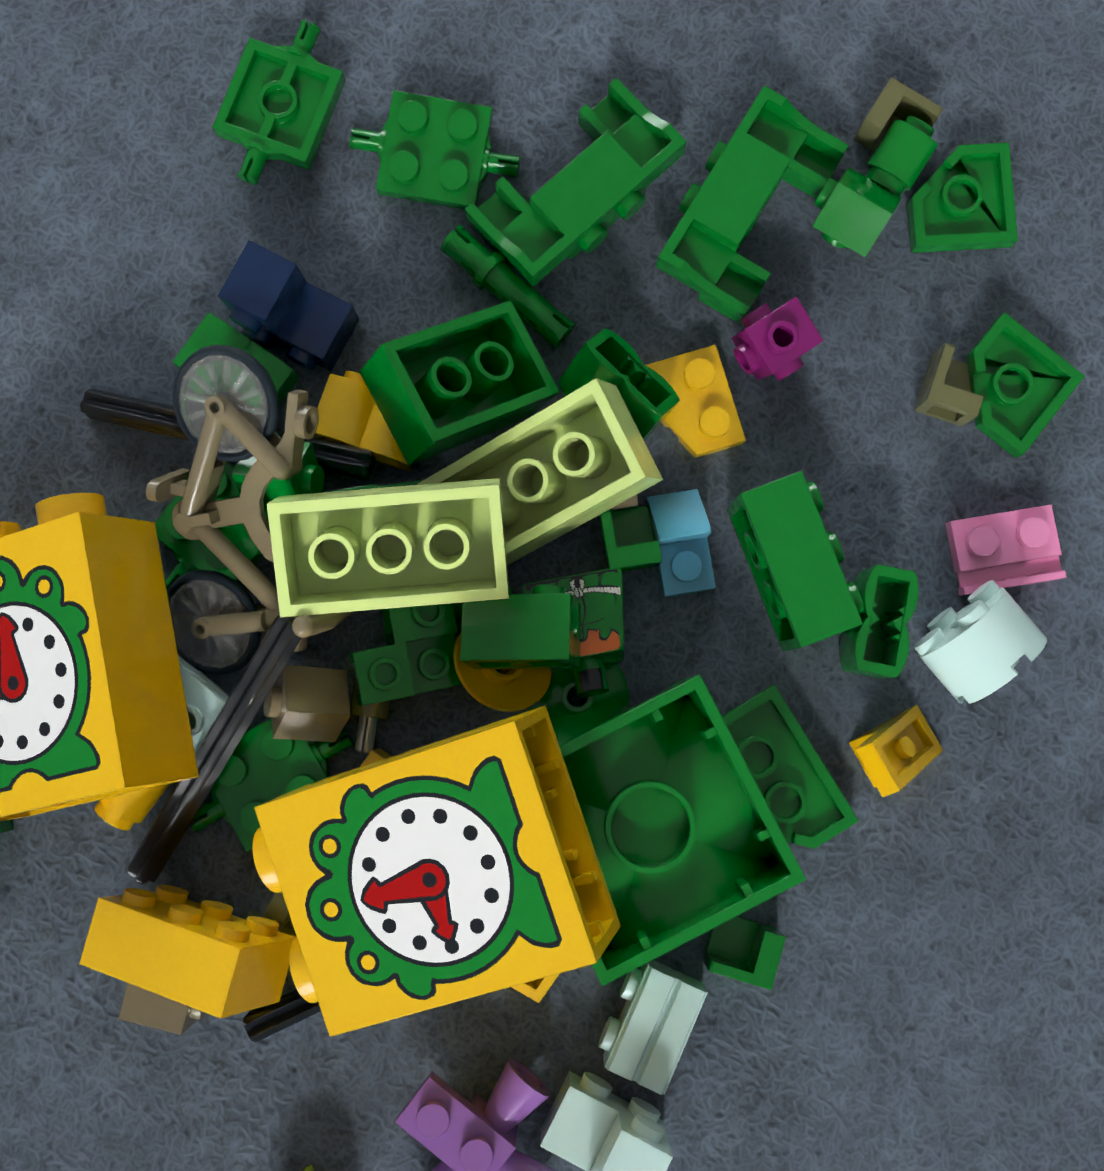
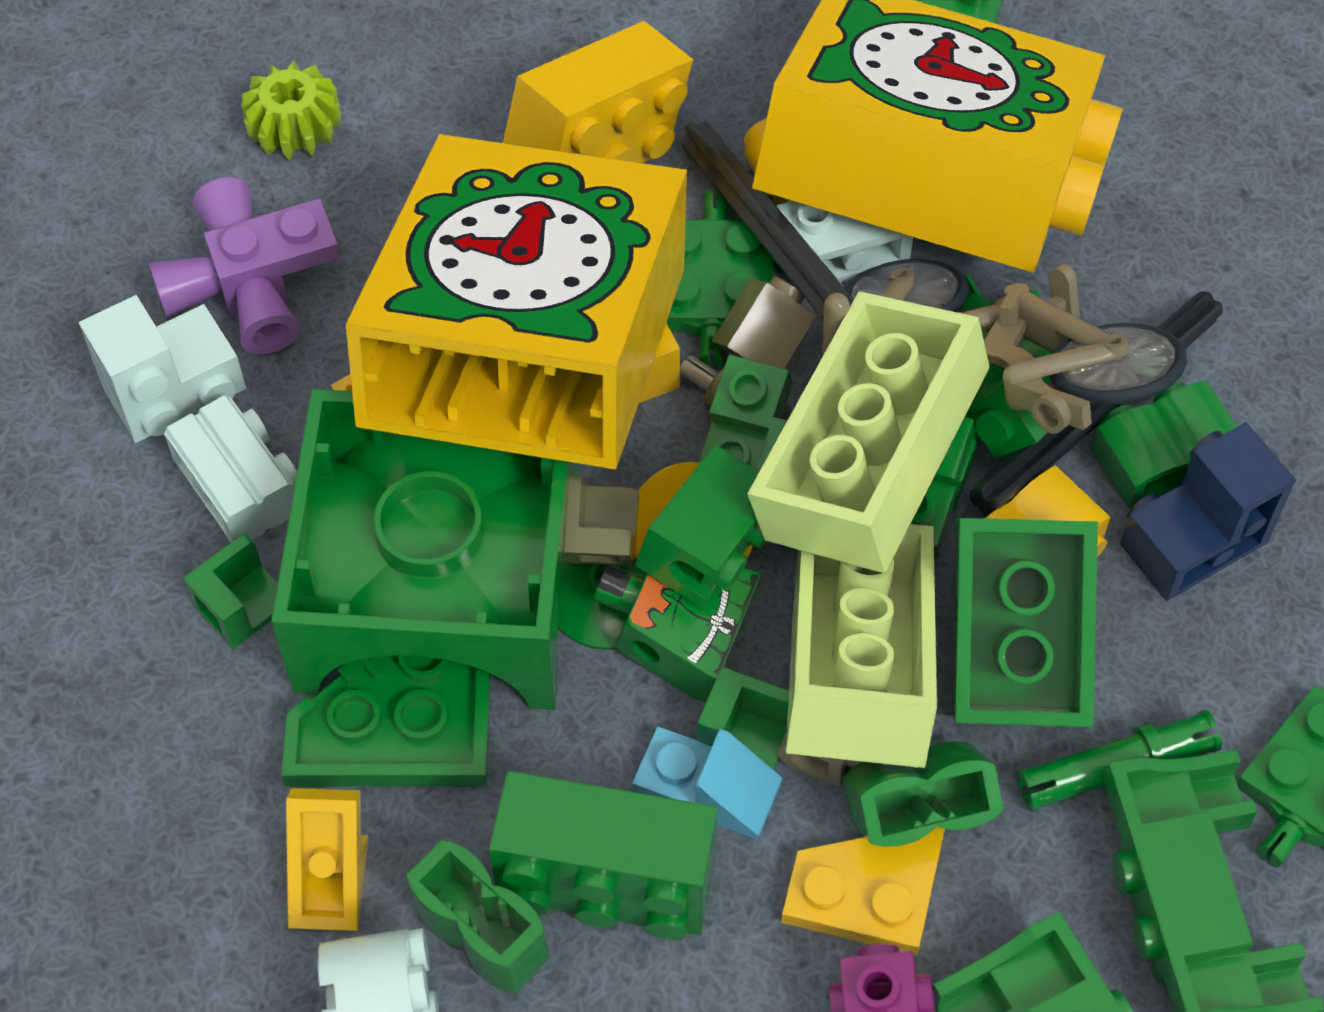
camera: 120 degrees right, 25 degrees down
none -> olive panel [563,475,639,567]

